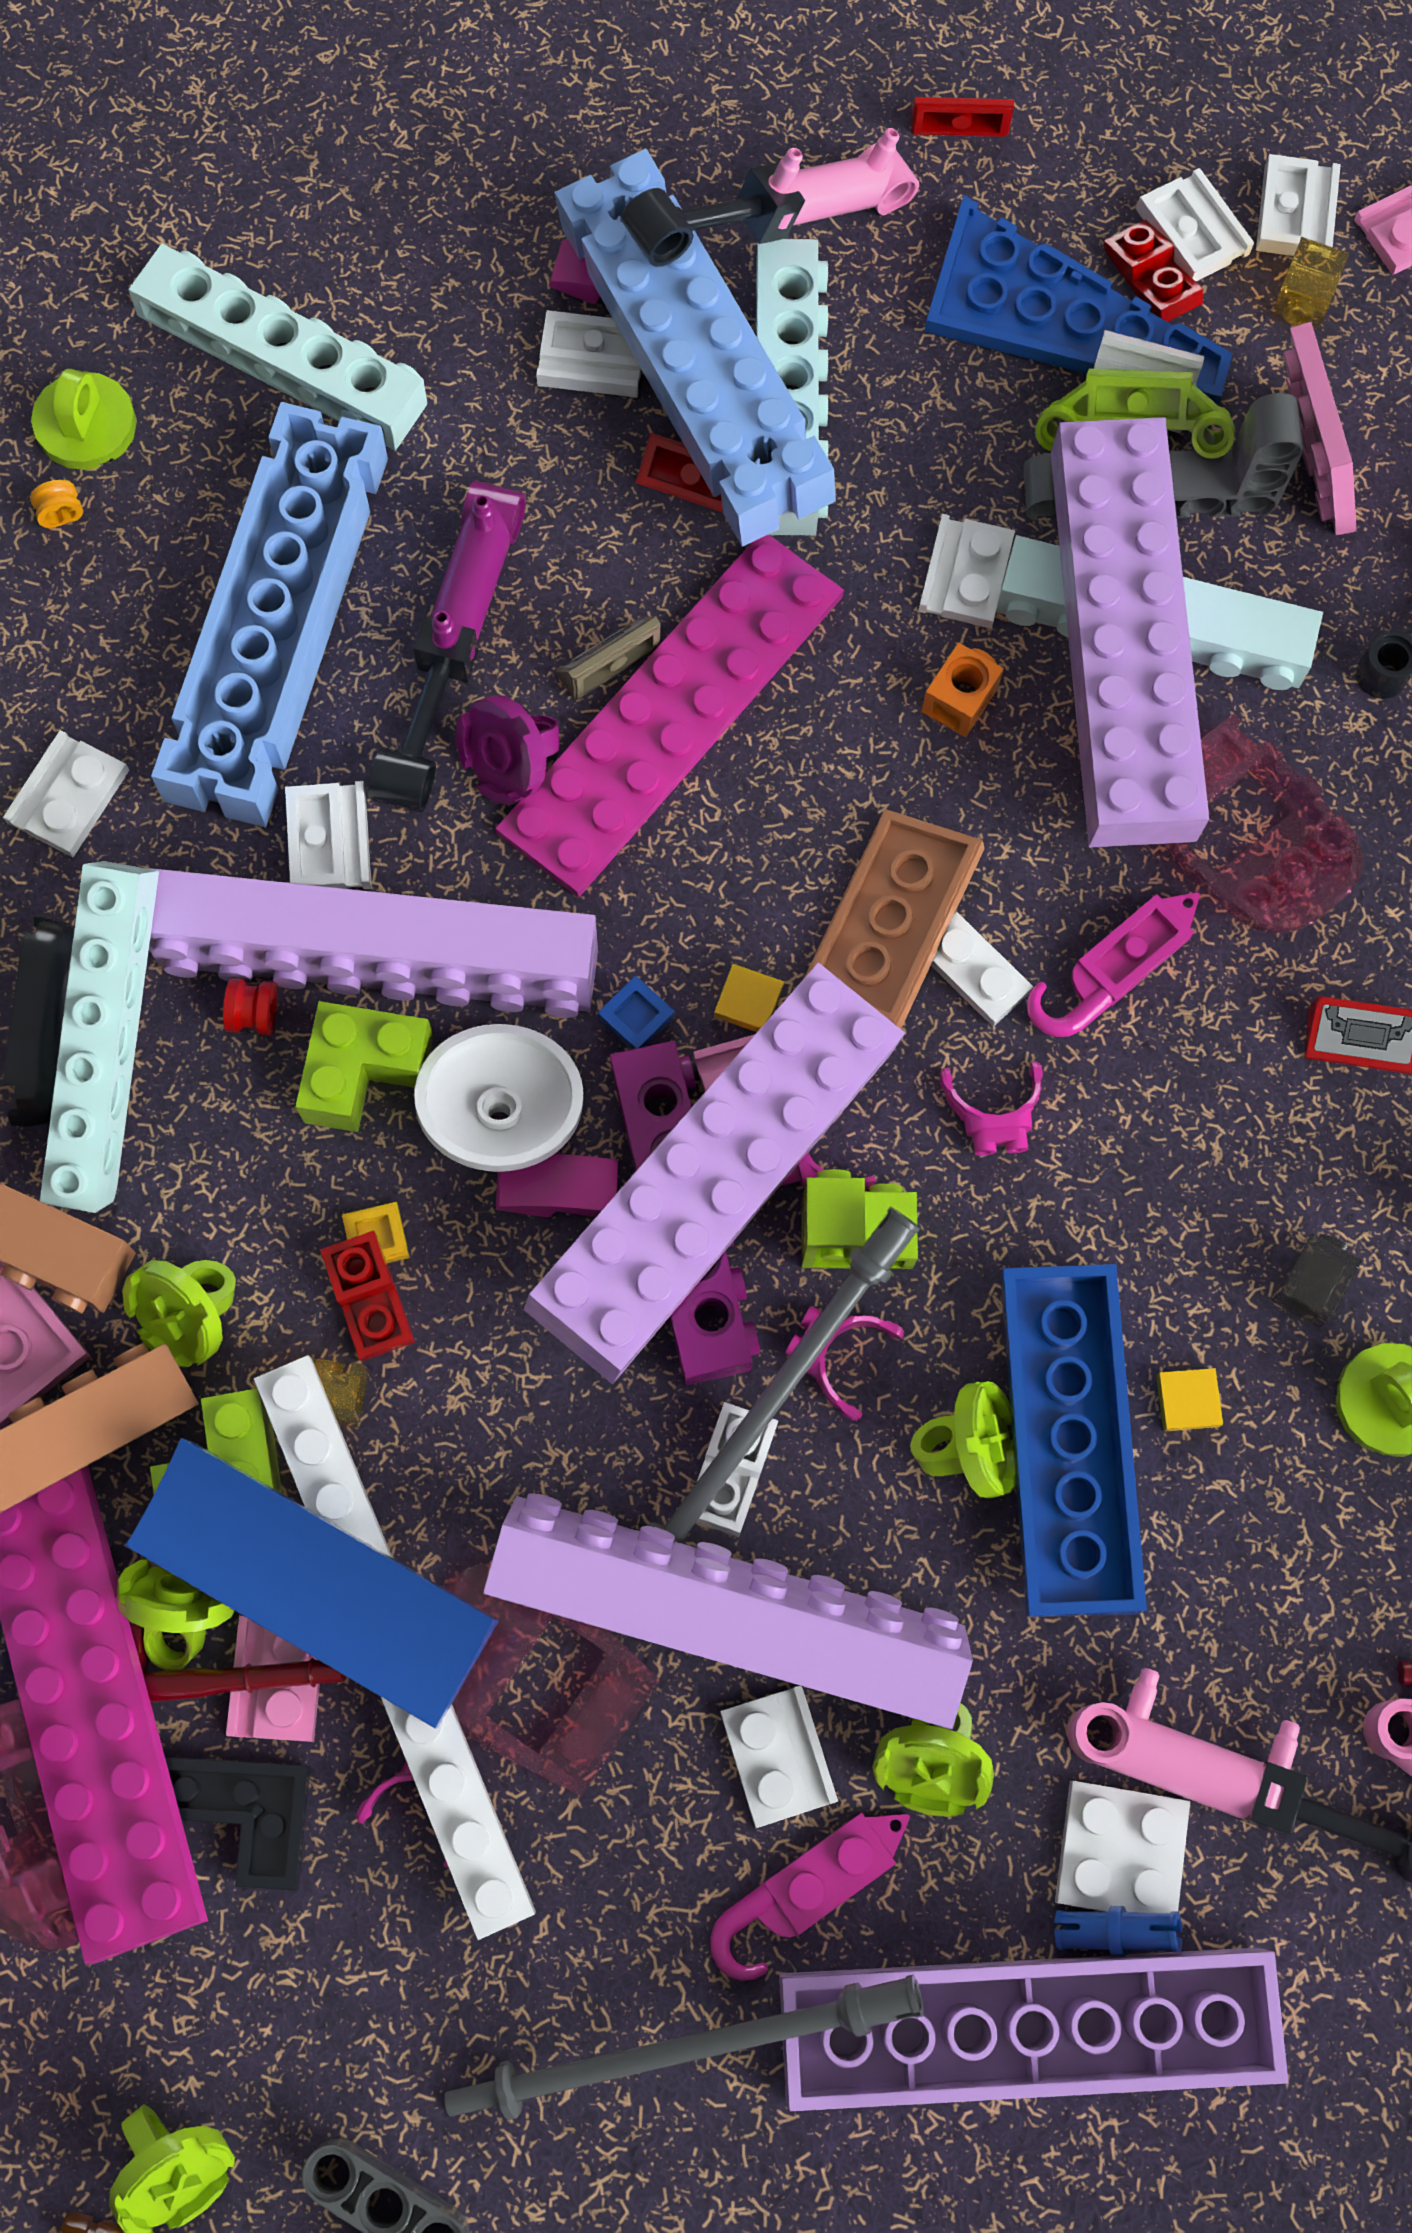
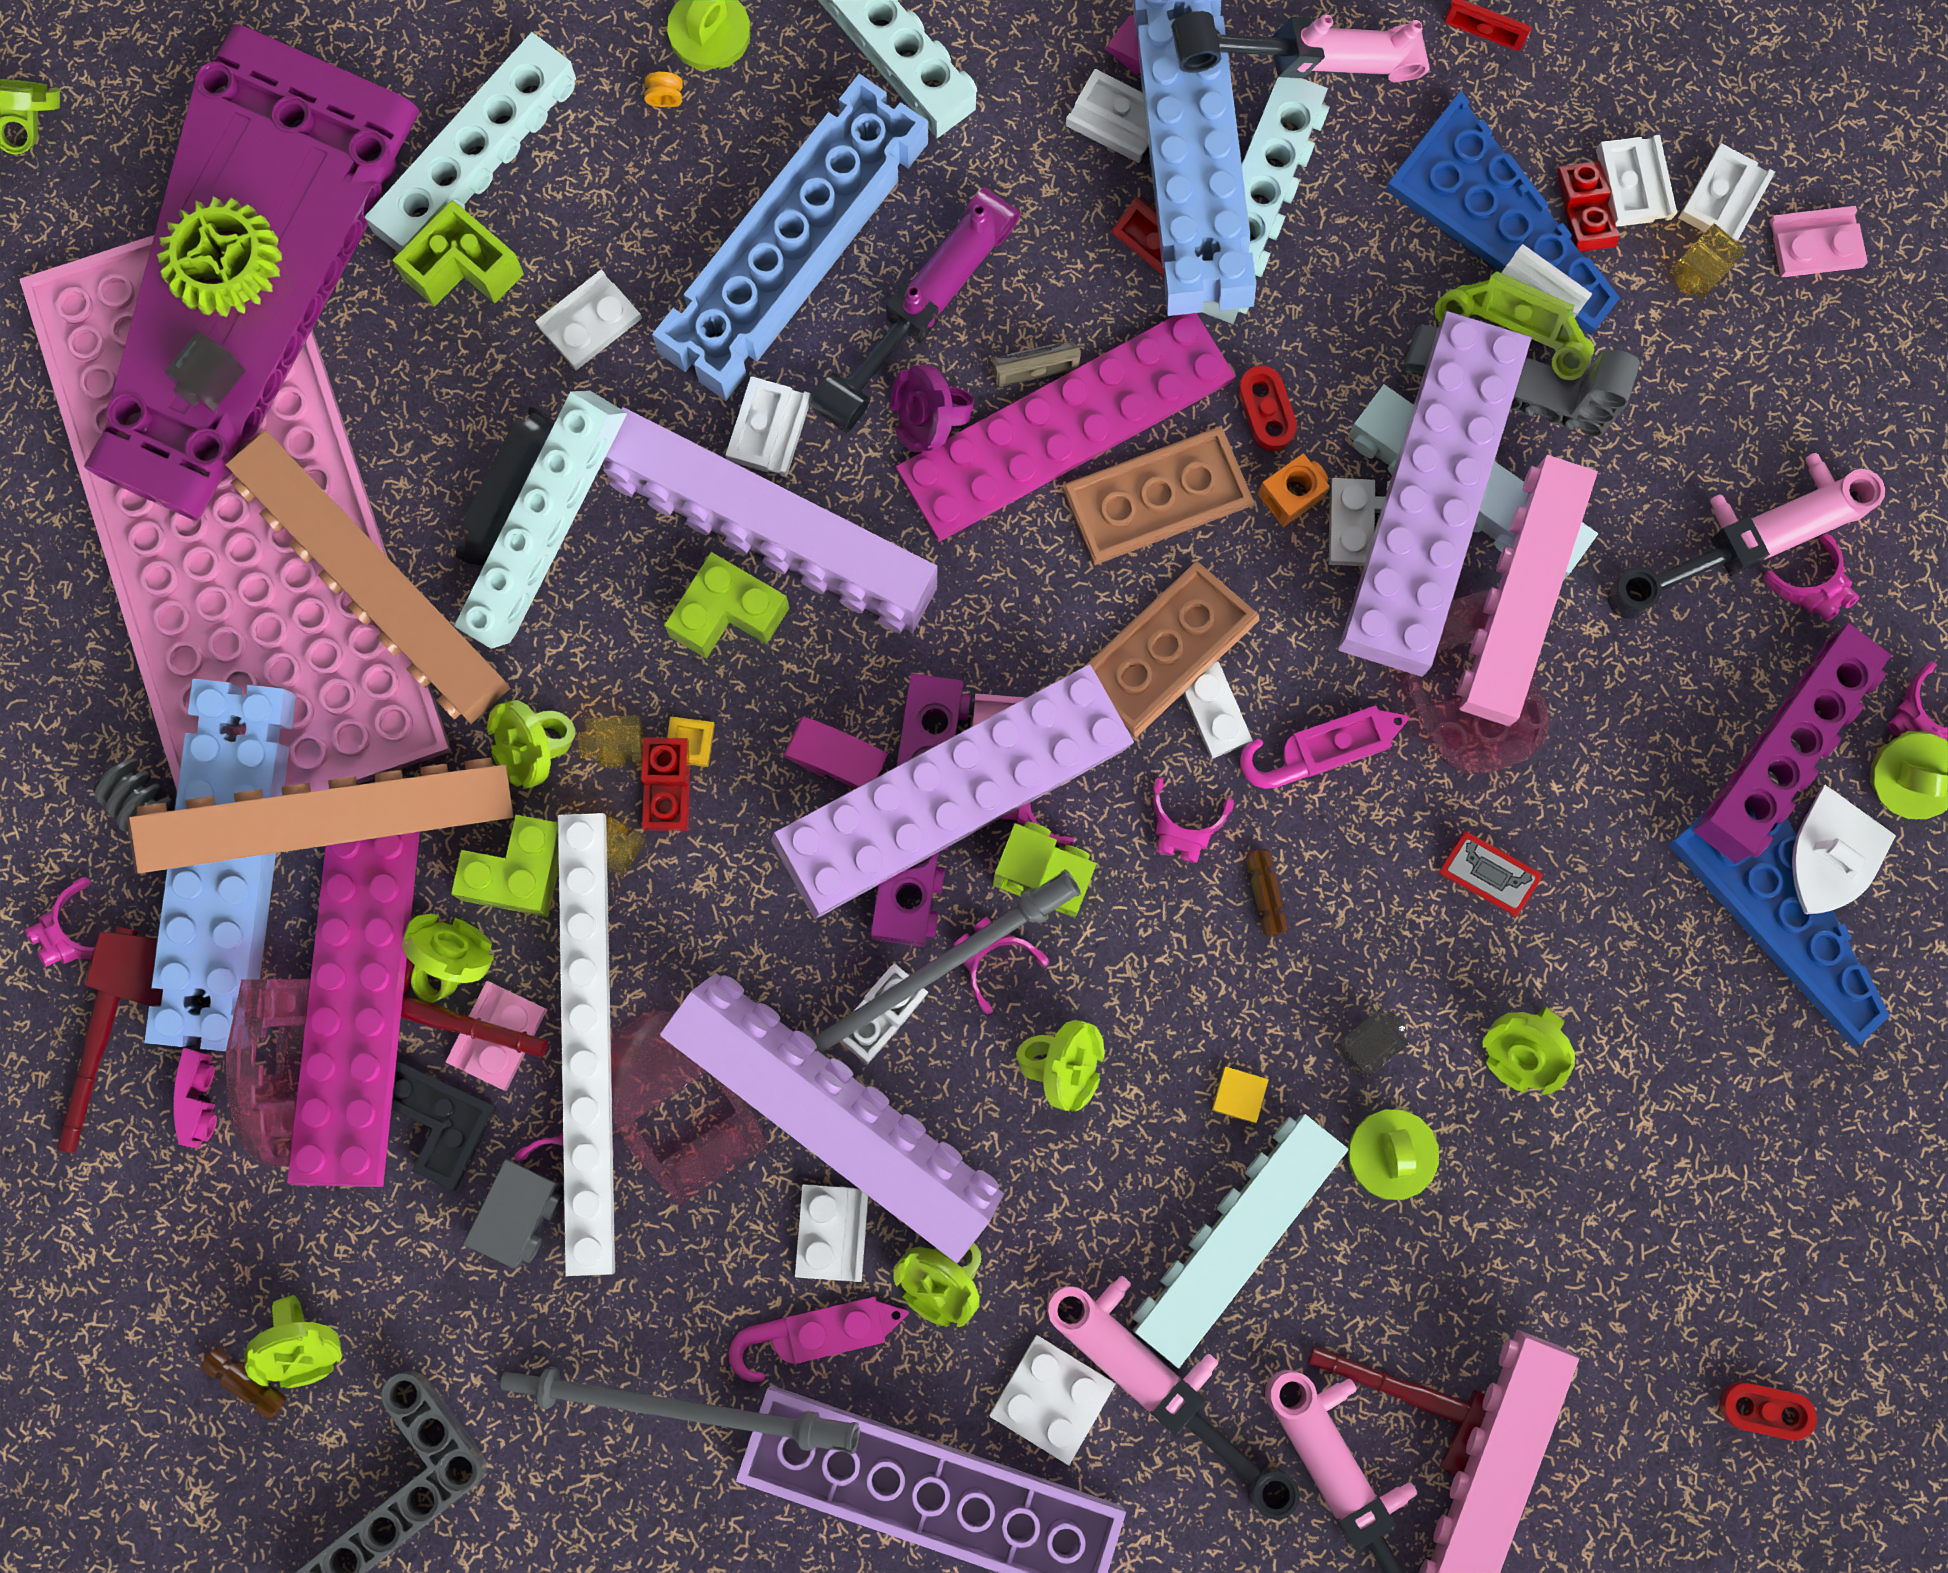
camera: 20 degrees right, 5 degrees up
blue arch [125,1438,499,1729] -> none
red wheel [223,977,279,1036] -> none
white dish [414,1024,583,1172] -> none
blue plate [598,975,675,1050] -> none
yellow tile [714,964,784,1032] -> none
white plate [918,514,1015,629] -> none
blue arch [1000,1264,1147,1617] -> none
blue pin [1054,1906,1183,1956] -> none
bright pink plate [1283,322,1357,535] -> none
none -> dark grey brick [463,1159,563,1268]
none -> clear yellow brick [578,715,644,768]
none -> nougat tile [1062,426,1254,565]
none -> light aqua brick [1132,1114,1349,1368]
none -> red plate [1238,366,1297,451]
none -> reddish brown axle [1246,849,1288,936]
none -> white plate [1329,478,1390,566]
none -> bright pink brick [1456,455,1598,726]

